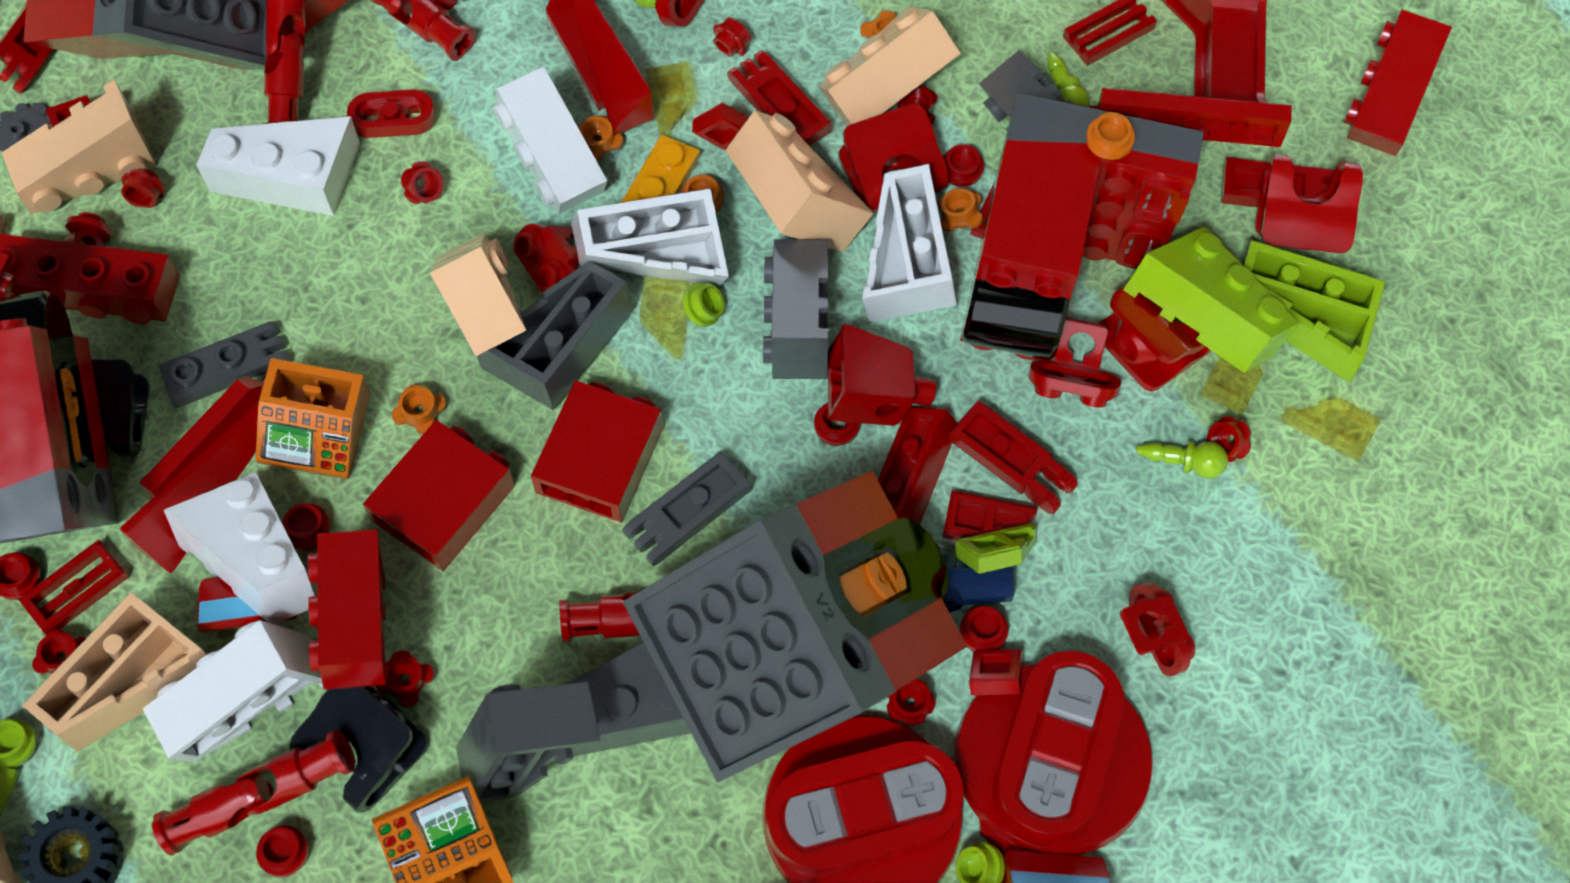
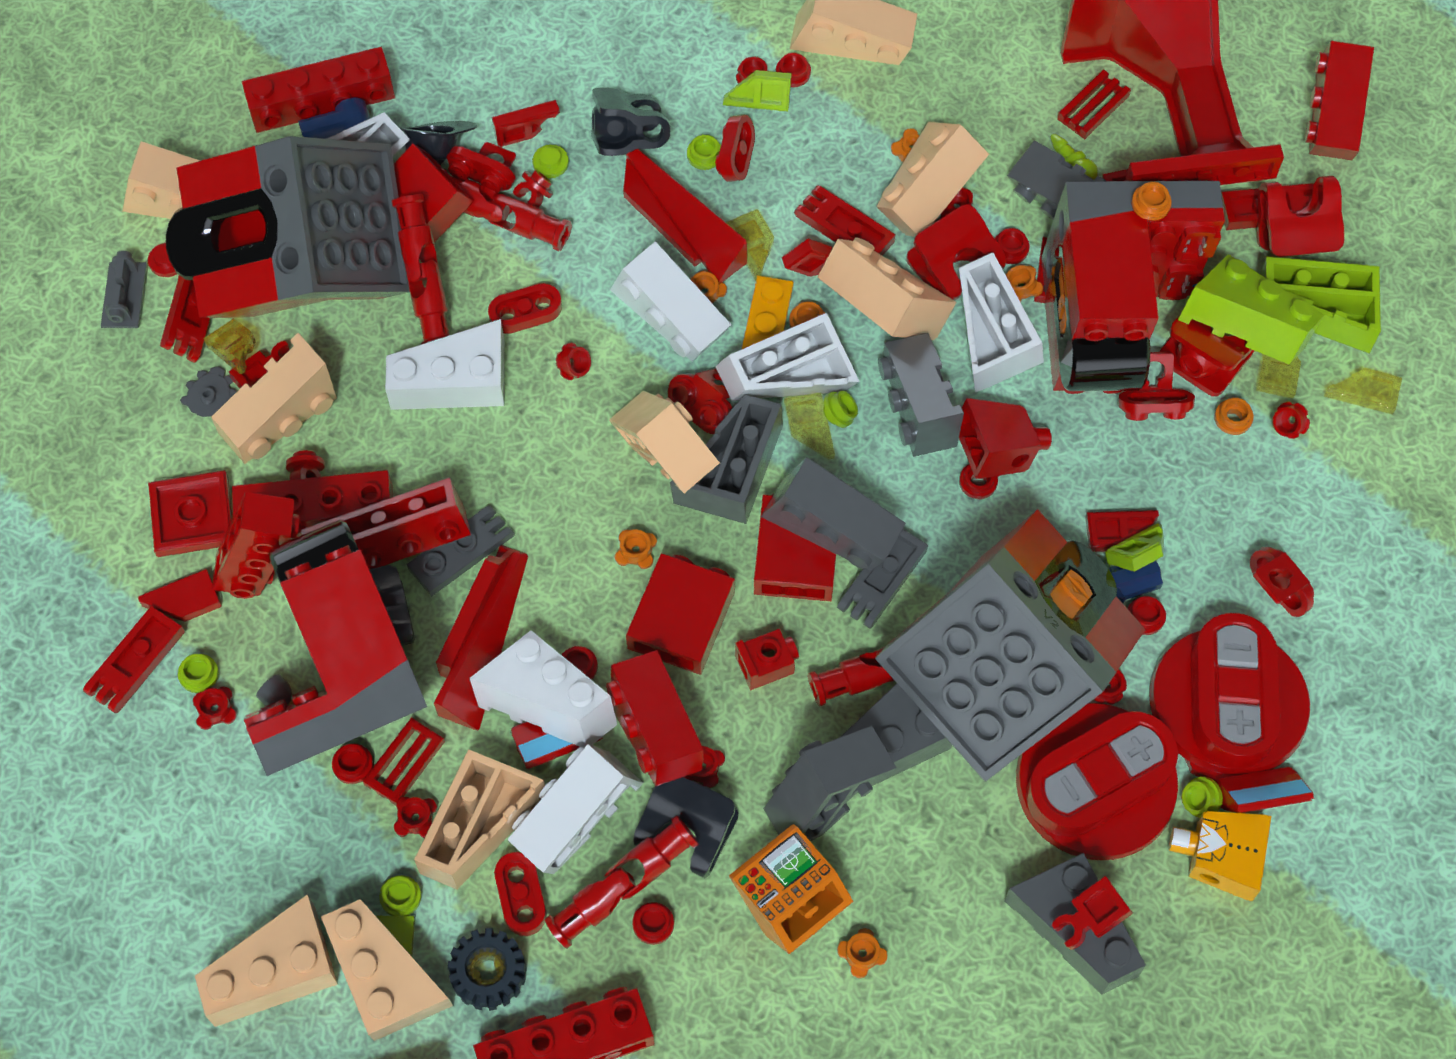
camera: 15 degrees left, 0 degrees up
red plate [121,168,165,208] -> none
orange slope [255,358,371,479] -> none
red plate [713,17,752,57] -> none
red slope [874,407,958,544] -> none
red hinge [948,401,1078,514] -> none
red tile [969,649,1024,695] -> none
lime bar [1136,441,1228,479] -> none
none -> clear yellow tile [203,318,256,374]
none -> red brick [301,477,471,569]
none -> red plate [494,852,547,936]
none -> red brick [735,629,799,691]
none -> dark grey wedge [761,457,906,571]
none -> orange plate [1214,398,1254,435]

